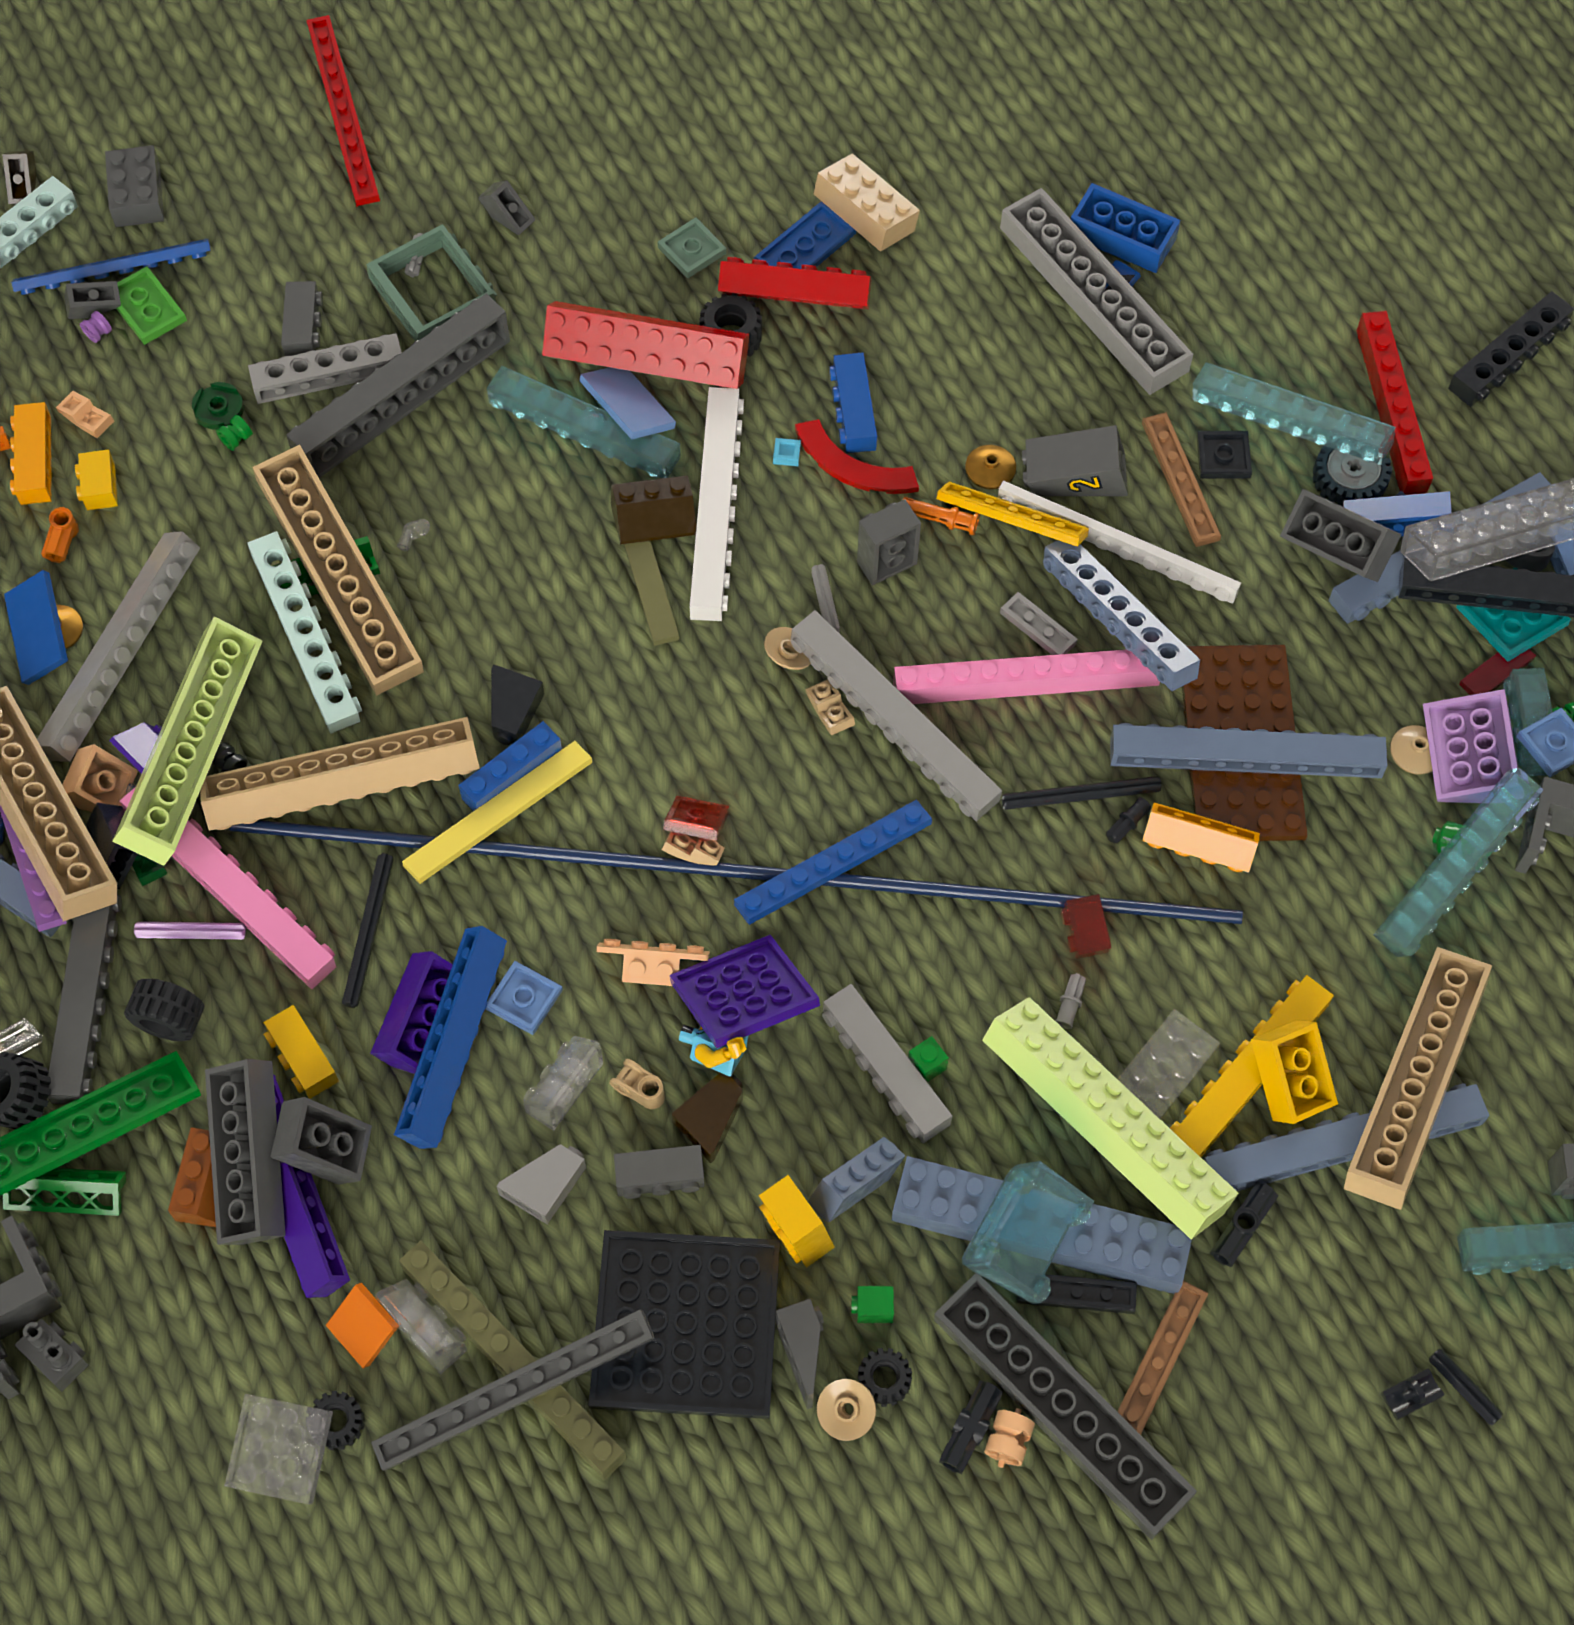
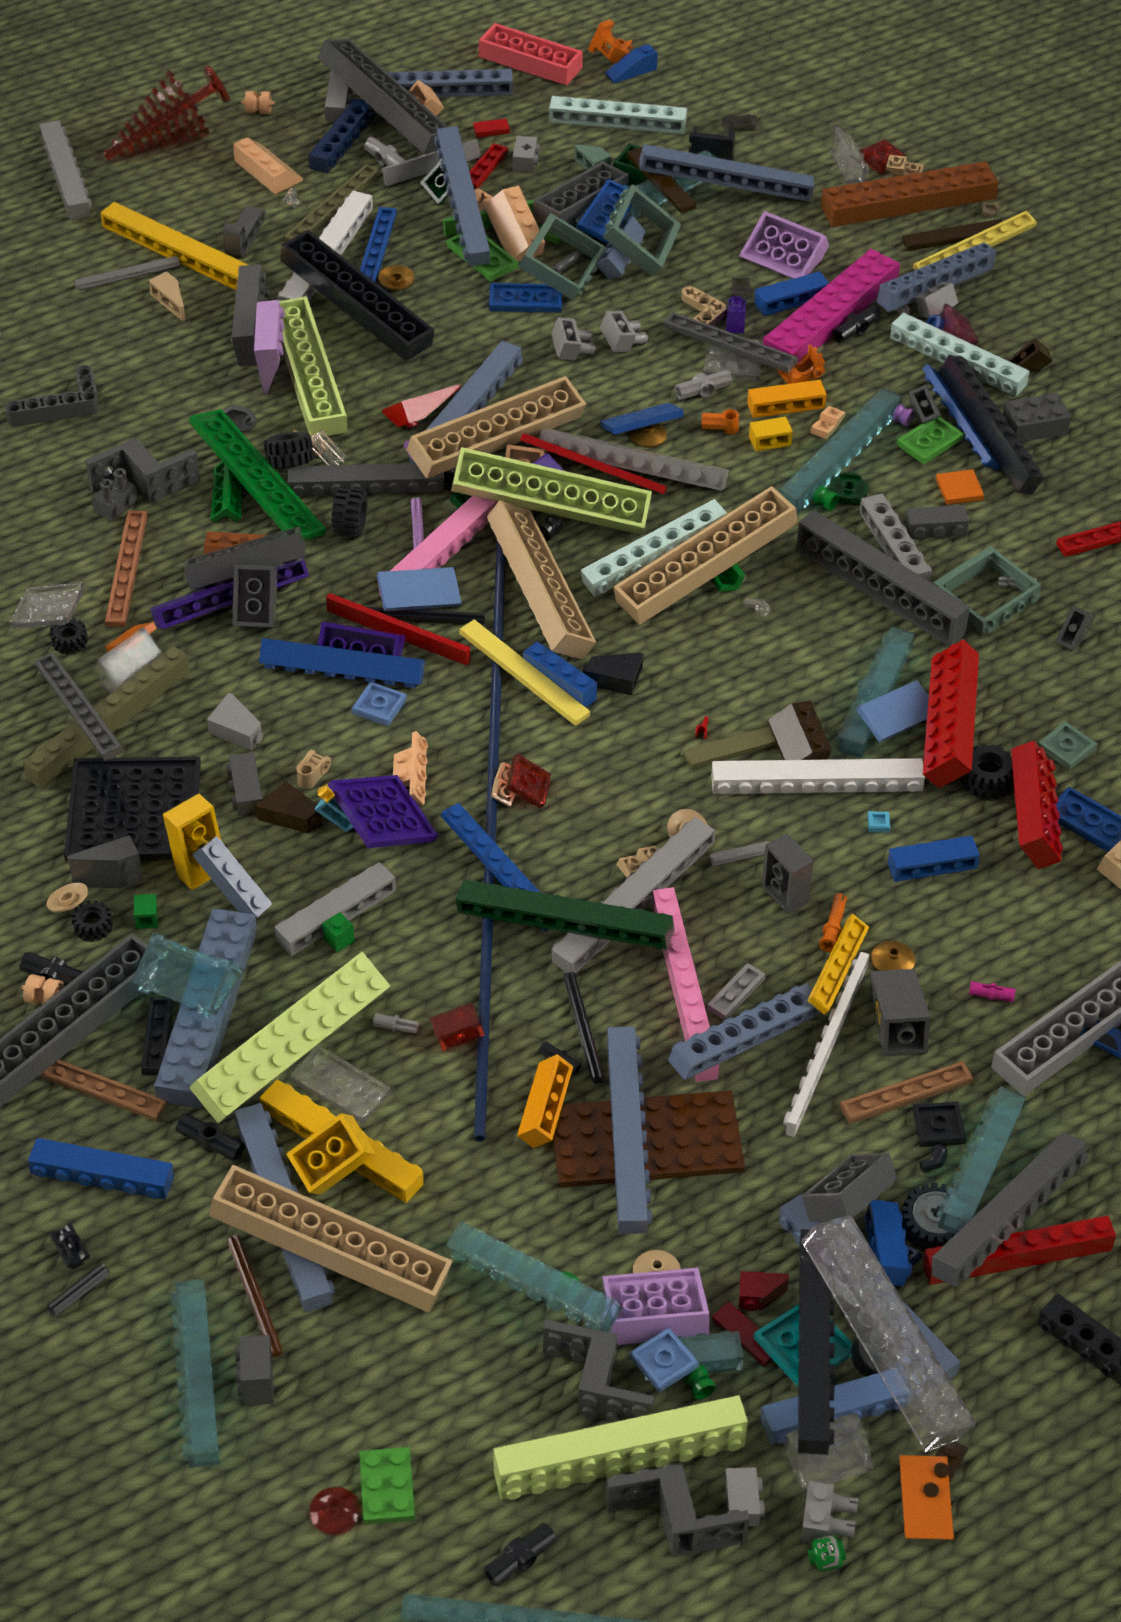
camera: 85 degrees right, 15 degrees down
yellow brick [263,1005,339,1099] -> none
clear slope [523,1036,604,1131] -> none
red tile [795,419,919,494] -> none
none -> blue brick [28,1138,174,1199]
none -> nougat tile [105,511,148,628]
none -> reddish brown axle [227,1235,283,1358]
none -> red tile [326,593,470,666]
none -> medium blue tile [377,567,462,611]
none -> dark green brick [455,880,675,950]
none -> red tile [520,433,667,494]
none -> red hand [695,716,709,739]
none -> dark red slope [738,1271,789,1311]
none -> clear light blue brick [779,388,902,514]
none -> black arm [919,1144,948,1172]
none -> dark grey brick [932,1132,1088,1287]
none -> orange tile [936,469,984,505]
none -> black brick [938,355,1044,495]
none -> dark pink pin [969,981,1016,1003]

